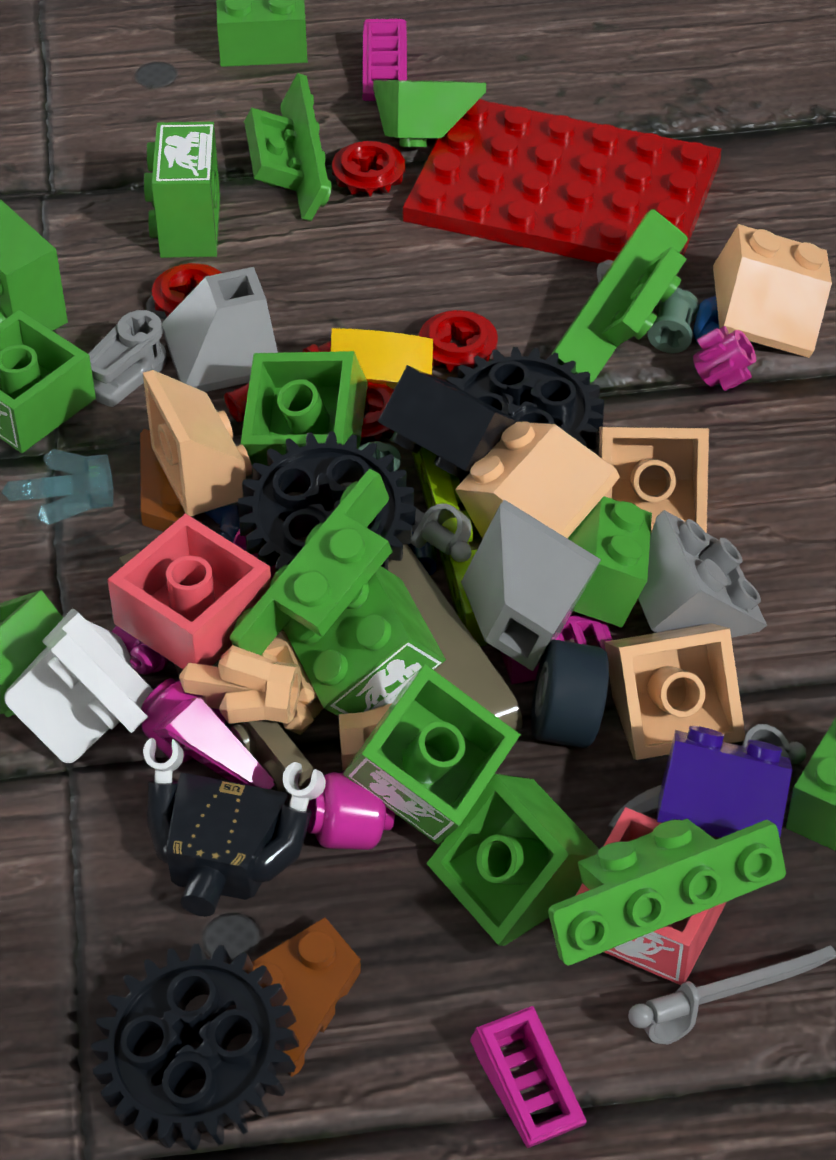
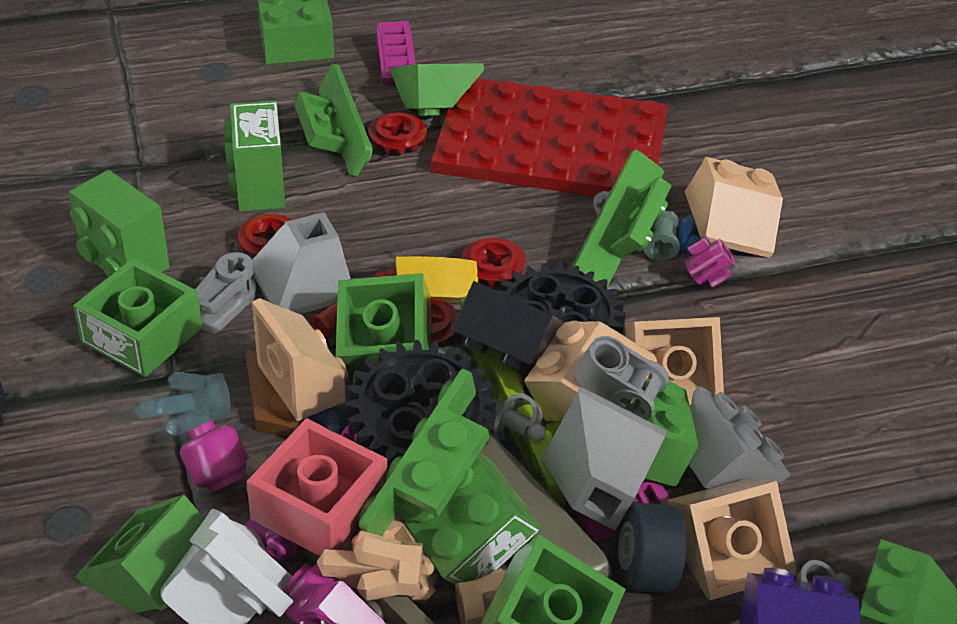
camera: 10 degrees left, 5 degrees down
none -> dark pink head [180,420,249,493]
none -> light grey piece [574,336,669,420]

